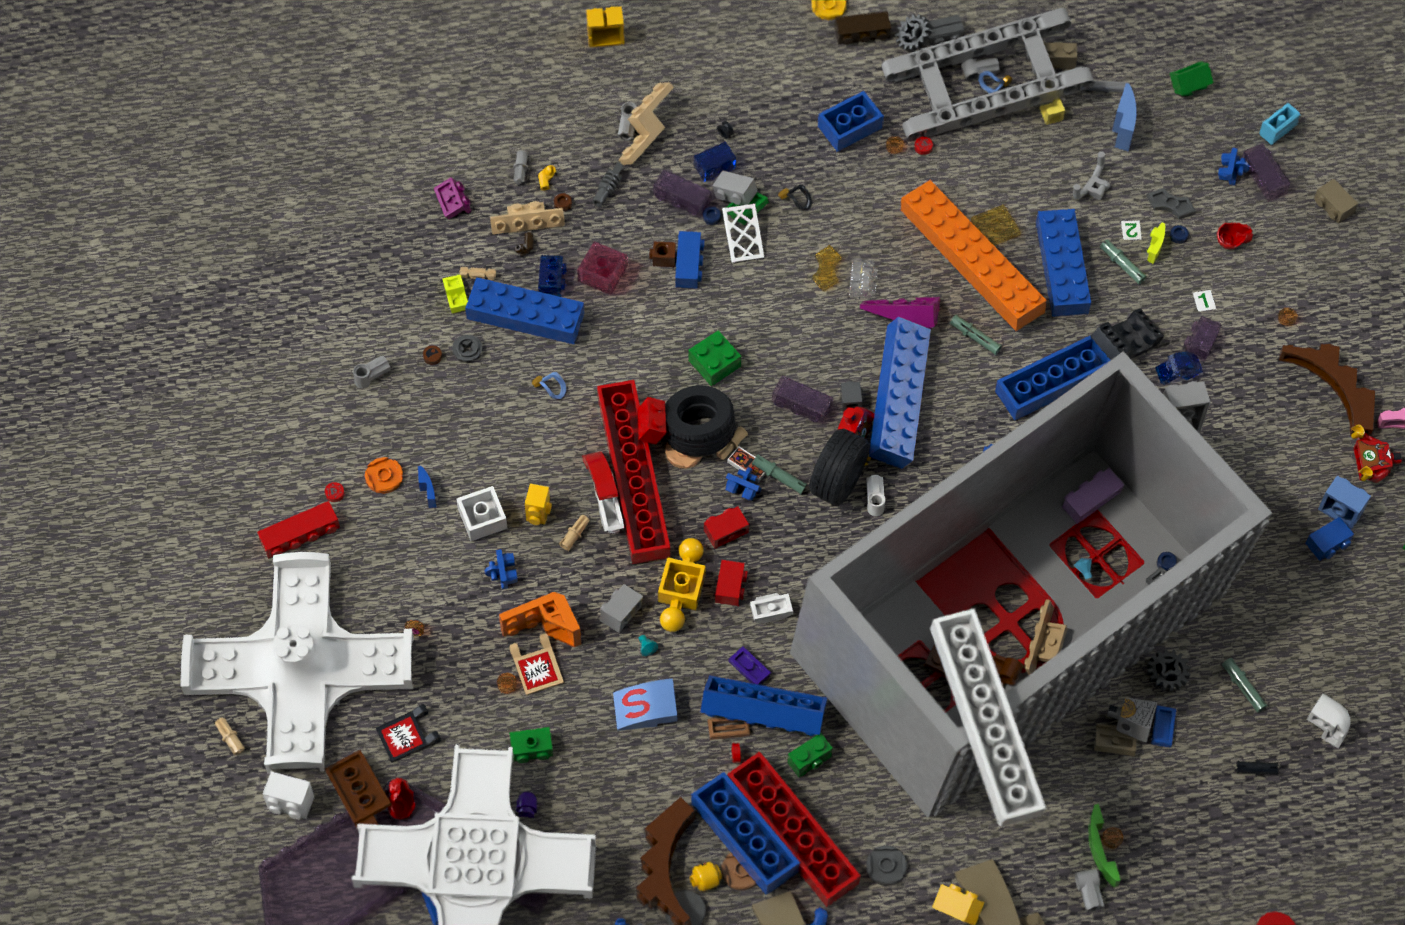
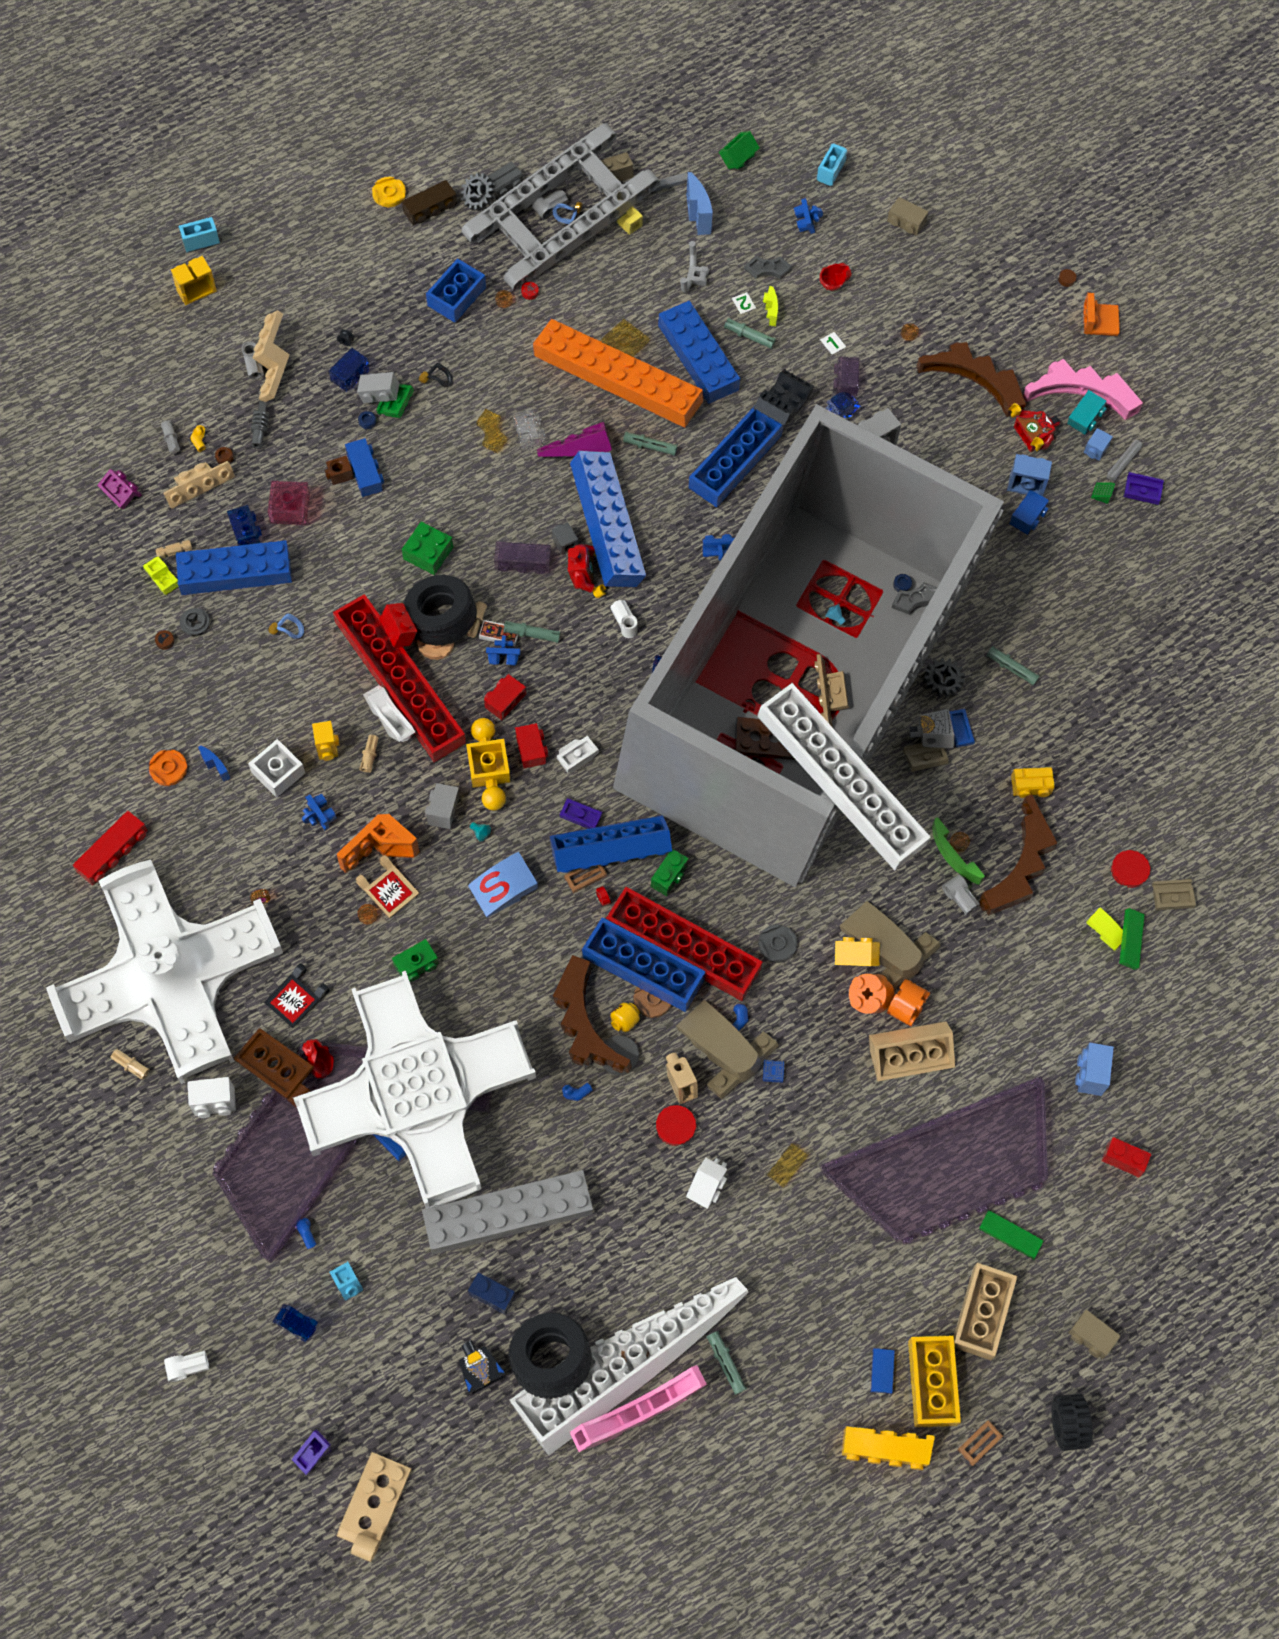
camera: 25 degrees left, 5 degrees up
red tile [325,482,345,502] -> none
light grey piece [353,356,391,388] -> none
dark brown arm [515,232,534,256] -> none
dark purple piece [516,791,538,818] -> none
red slope [582,451,618,501] -> none
clear purple brick [653,169,712,217] -> none
white window [722,204,764,263] -> none
black tyre [809,429,870,505] -> none
lavender brick [1062,468,1124,524] -> none
dark blue tile [1169,225,1189,244] -> none
black pin [1236,760,1279,776] -> none
clear purple brick [1242,143,1290,202] -> none
white brick [1307,694,1351,748] -> none
none -> reddish brown arch [979,794,1057,916]
none -> yellow brick [1011,767,1054,798]

